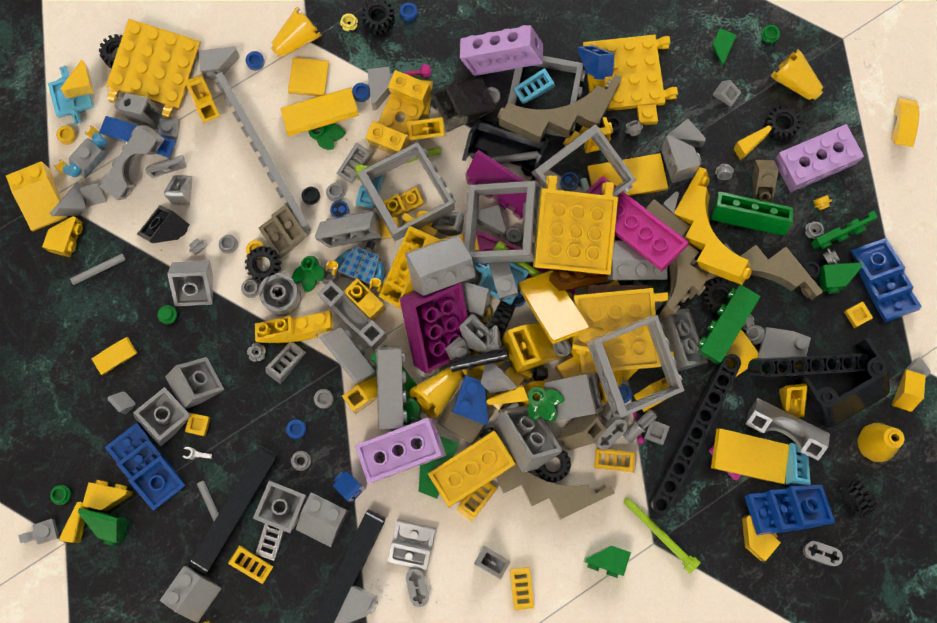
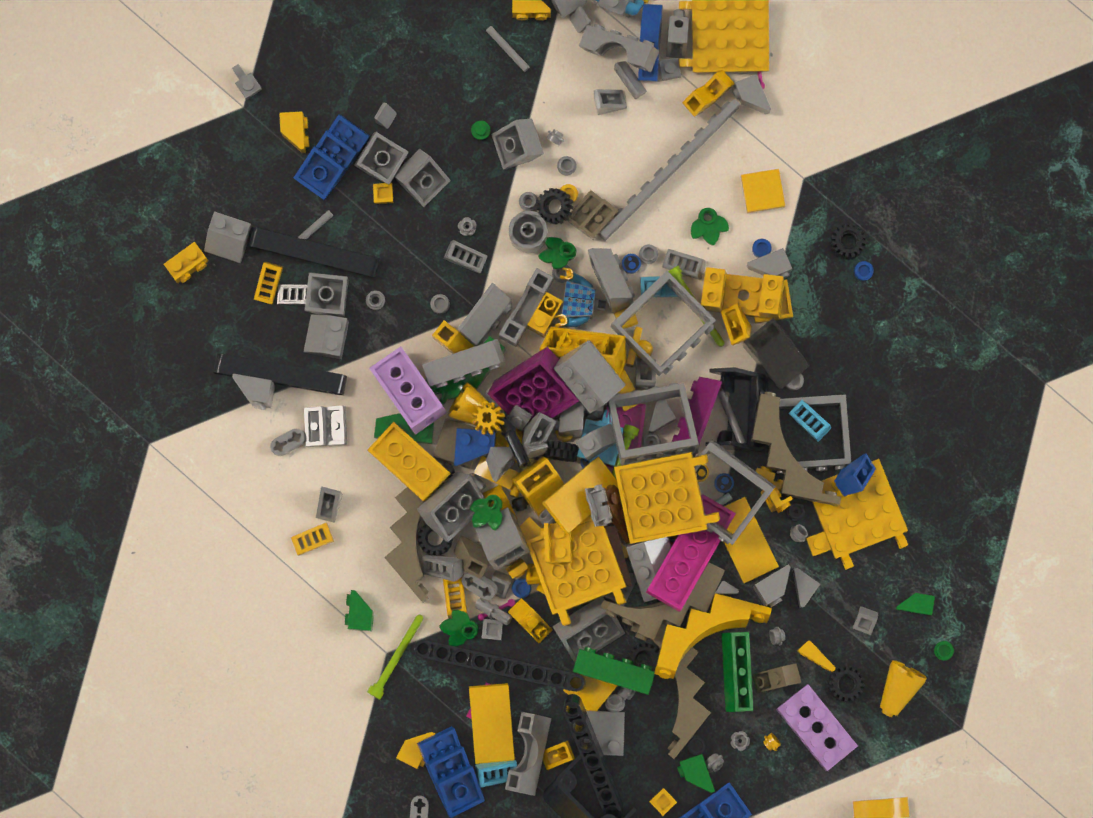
camera: 75 degrees right, 5 degrees up
green plate [50,485,71,505] -> none
yellow slope [59,502,88,543] -> none
green slope [78,508,130,546] -> none
yellow slope [92,337,137,375] -> none
black slope [137,205,190,243] -> none
white hand [183,447,212,460] -> none
blue tile [245,51,265,71] -> none
yellow slope [255,310,333,343] -> none
yellow cone [271,6,322,57] -> none
yellow tile [280,88,359,136] -> none
blue tile [286,419,307,440] -> none
black plate [301,187,320,205] -> none
blue slope [333,471,366,503] -> none
light yellow plate [340,14,358,31] -> none
yellow slope [383,187,426,217] -> none
dark pink hand [405,64,431,78] -> none
yellow slope [457,482,498,522] -> none
lavender brick [460,25,543,76] -> none
yellow slope [486,385,529,405] -> none
light grey window [586,315,685,418] -> none
green wing [811,211,878,250] -> none
none -> light grey slope [422,554,463,582]
none -> green plate [439,610,478,646]
none -> yellow gear [472,402,505,435]
none -> light grey hinge [585,484,613,527]

